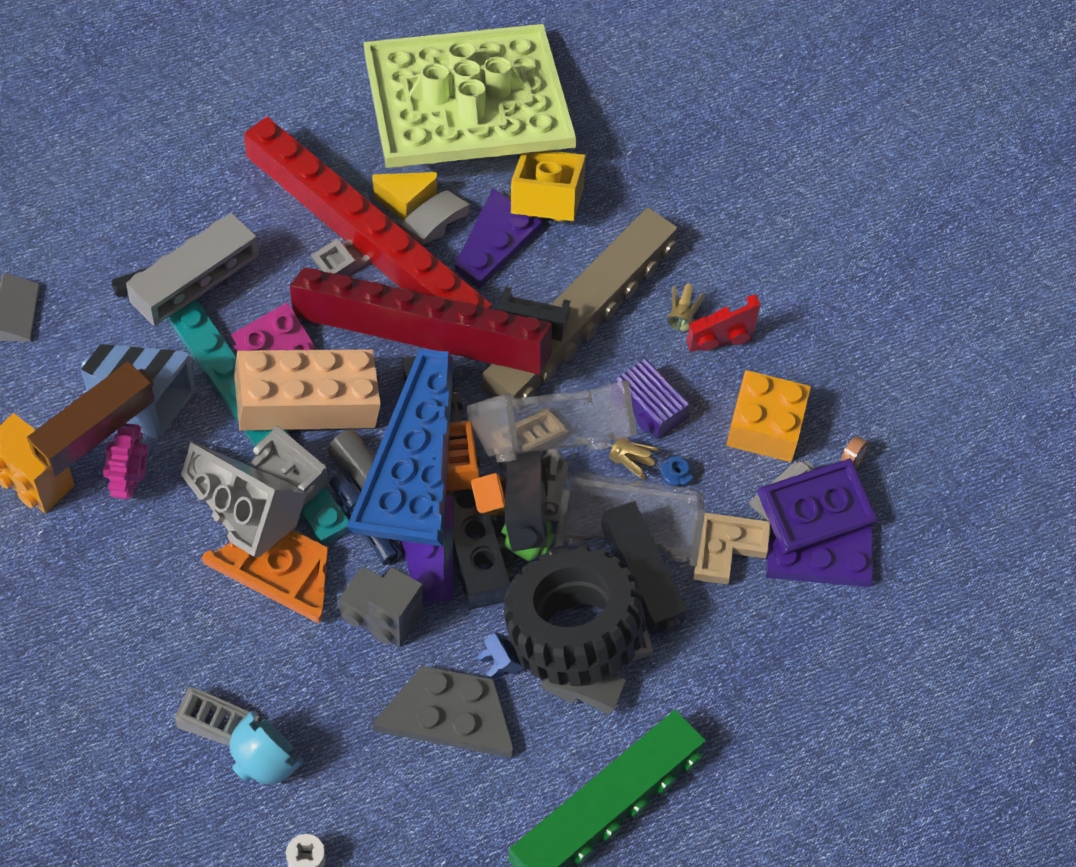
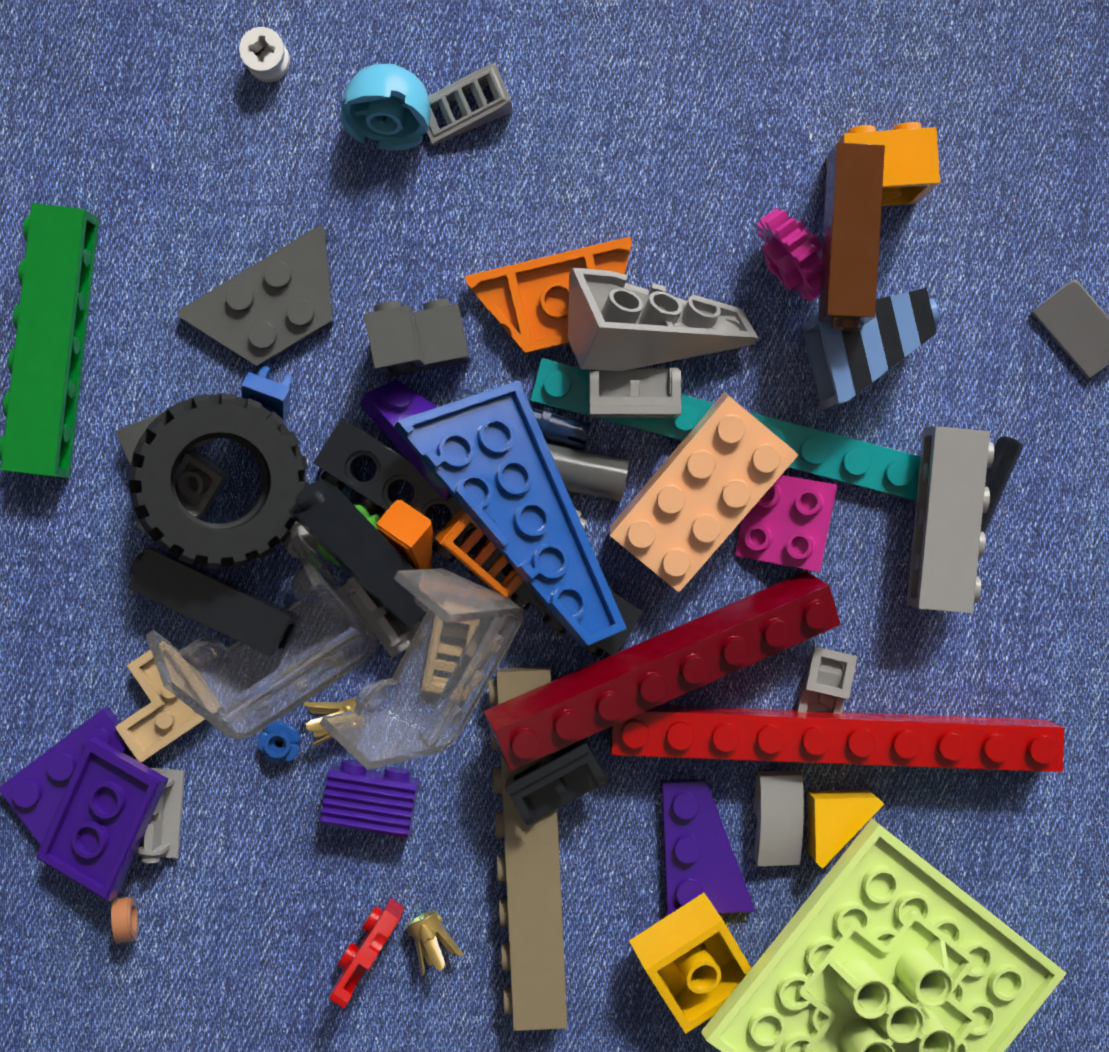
camera: 140 degrees right, 30 degrees up
light orange brick [726,370,811,462] -> none

